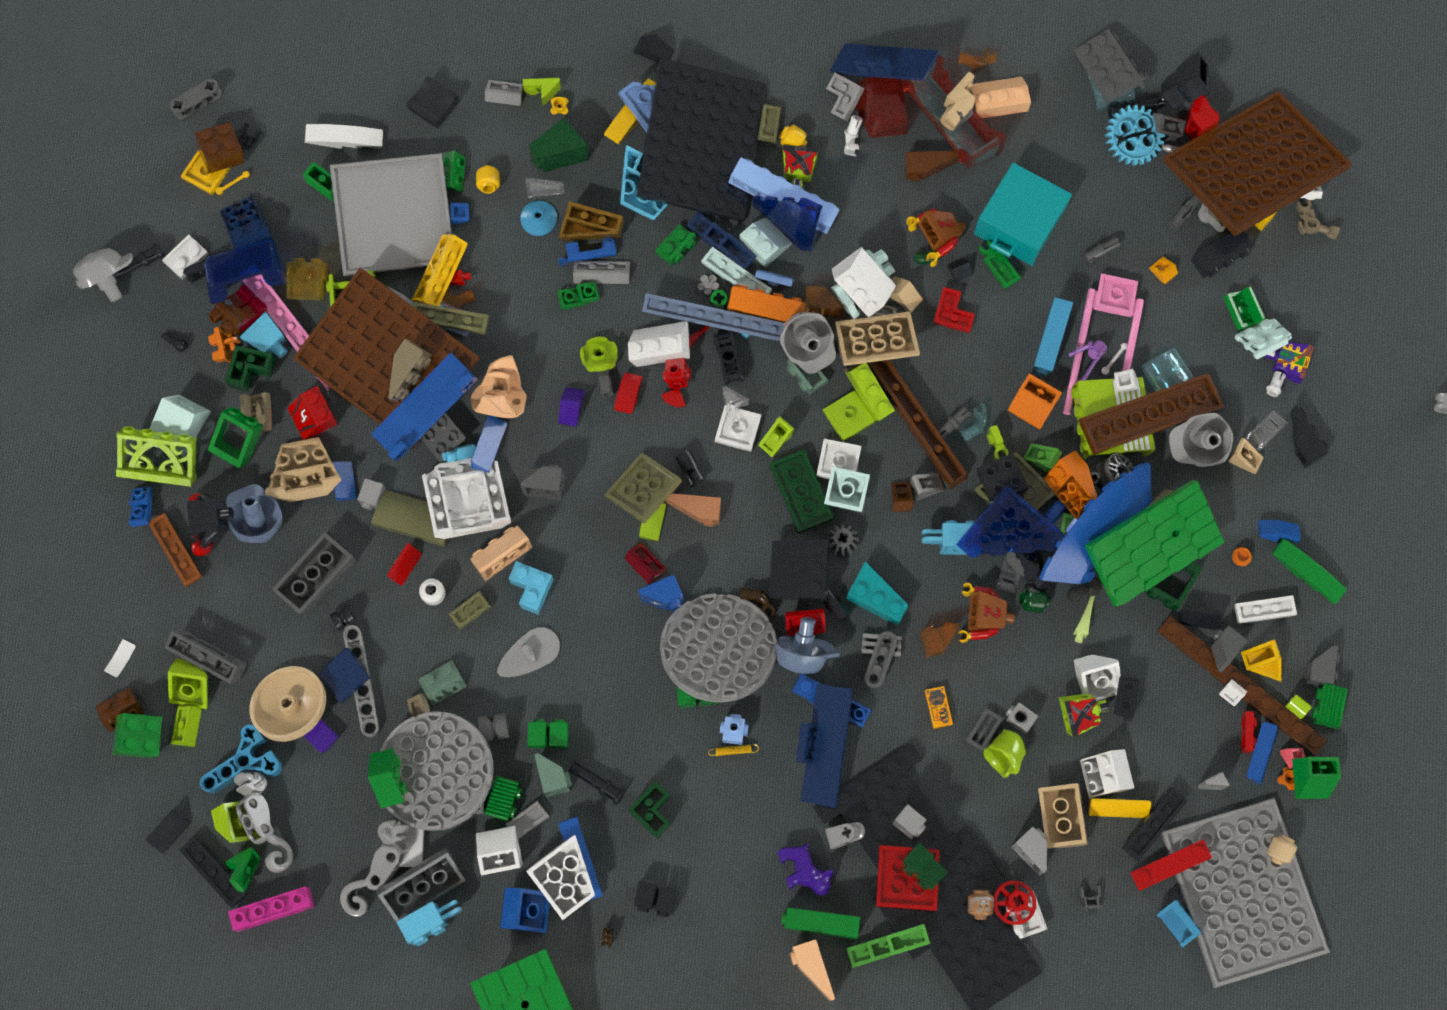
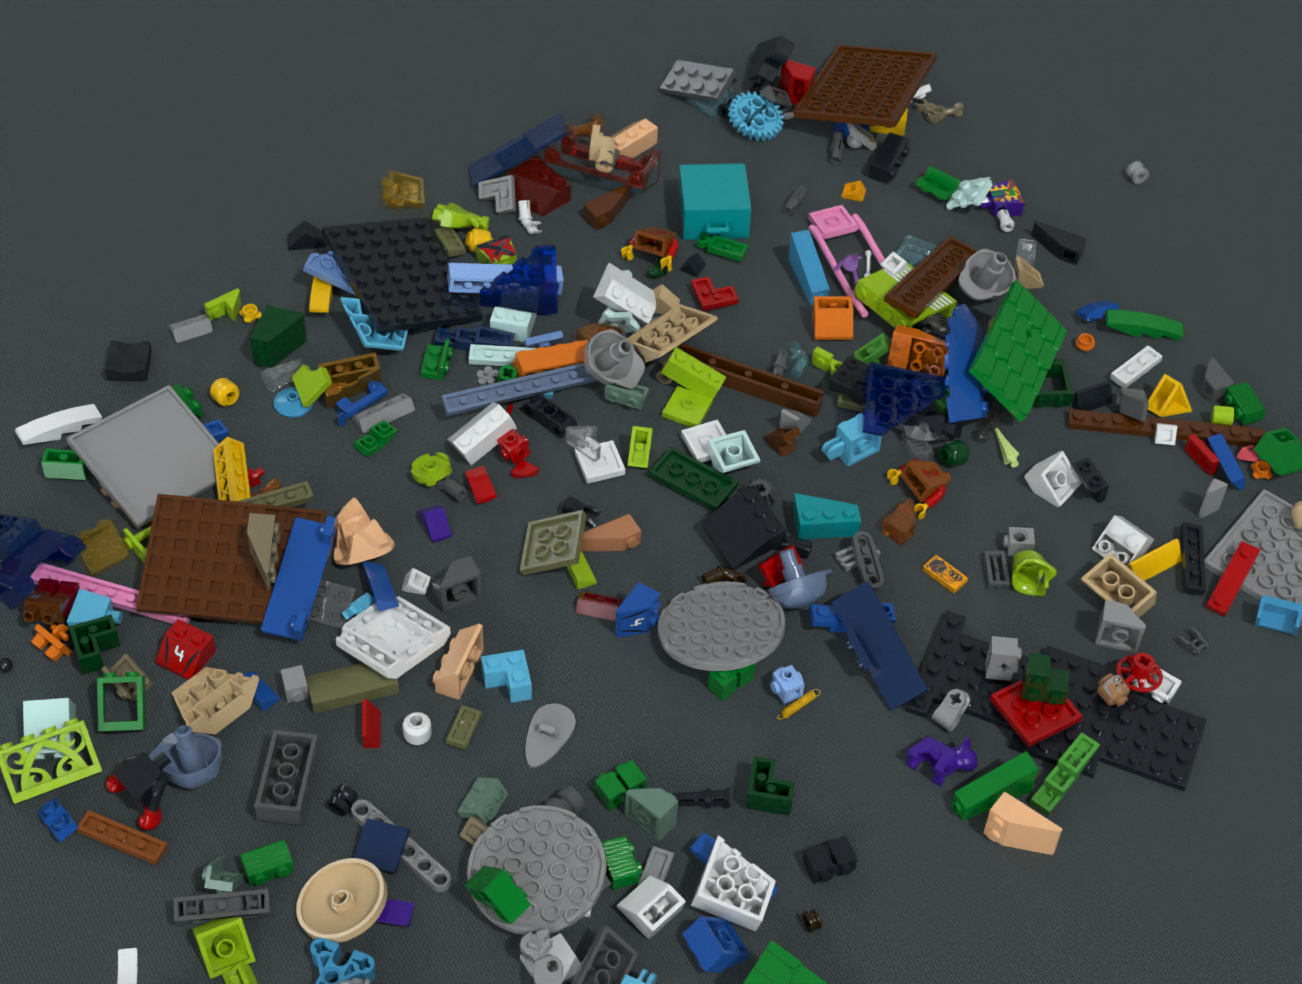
camera: 40 degrees left, 25 degrees down
torso [1059,694,1109,737] -> none
none -> sand green bracket [202,857,245,893]
none -> green brick [240,839,294,887]
none -> lime tile [292,365,332,408]
none -> clear yellow plate [381,170,425,210]
none -> white slope [401,568,431,595]
none -> lime hips [432,202,490,230]

